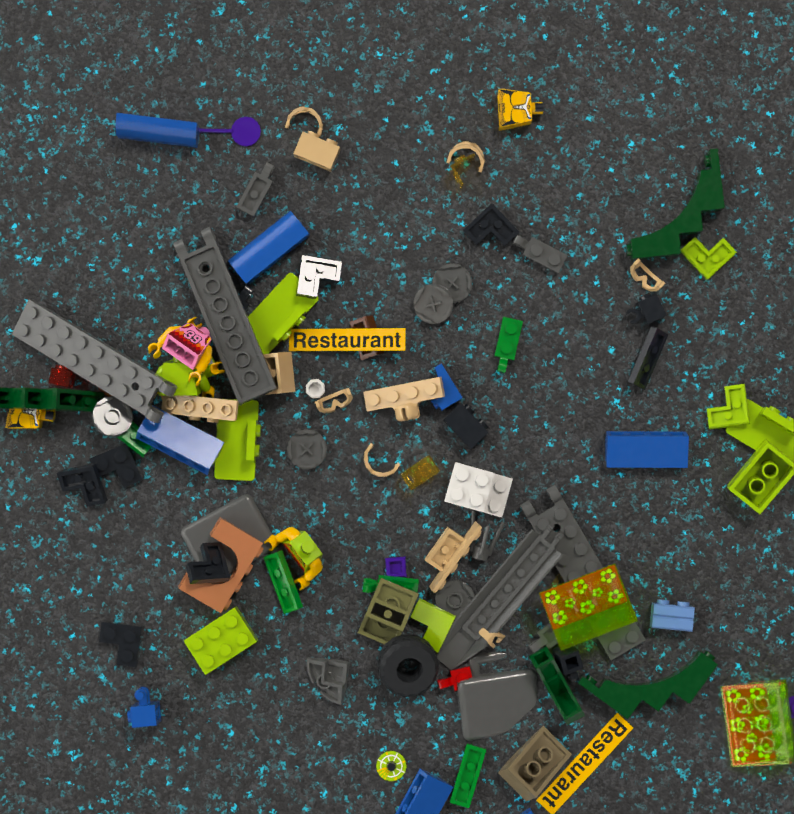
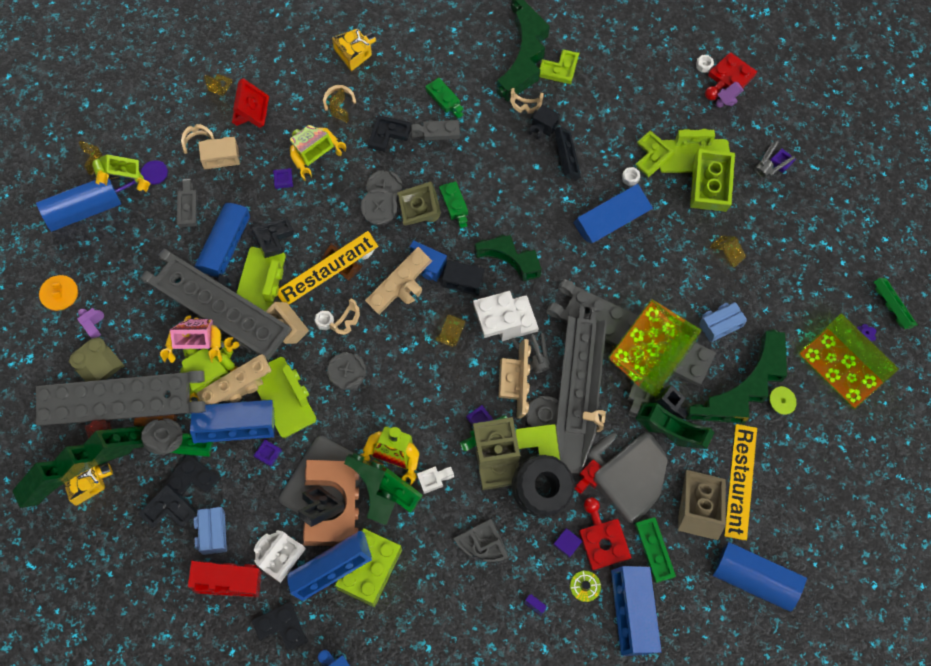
camera: 35 degrees left, 20 degrees down
tan helmet [364,443,401,477] -> none
none -> light orange piece [39,275,78,311]
none -> olive slope [68,337,125,382]
none -> medium lavender piece [77,308,104,339]
none -> clear yellow bracket [79,141,103,175]
none -> lime torso [92,154,150,192]
none -> red wedge [188,561,262,597]
none -> medium blue brick [194,507,227,555]
none -> clear yellow bracket [204,74,233,96]
none -> red bracket [232,78,269,128]
none -> dark purple tile [254,439,282,467]
none -> white slope [254,531,306,583]
none -> dark purple tile [273,168,293,189]
none -> blue brick [287,531,372,601]
none -> torso [290,125,346,181]
none -> dark green arch [344,453,397,525]
none -> olive slope [397,182,441,226]
none -> white plate [417,466,454,494]
none -> green plate [425,78,463,119]
none -> dark green arch [474,235,542,282]
none -> dark purple tile [524,594,547,616]
none -> dark purple tile [554,528,582,558]
none -> red plate [579,497,632,571]
none -> white tile [622,167,640,186]
none -> clear yellow bracket [711,235,746,267]
none -> lime piece [770,386,796,415]

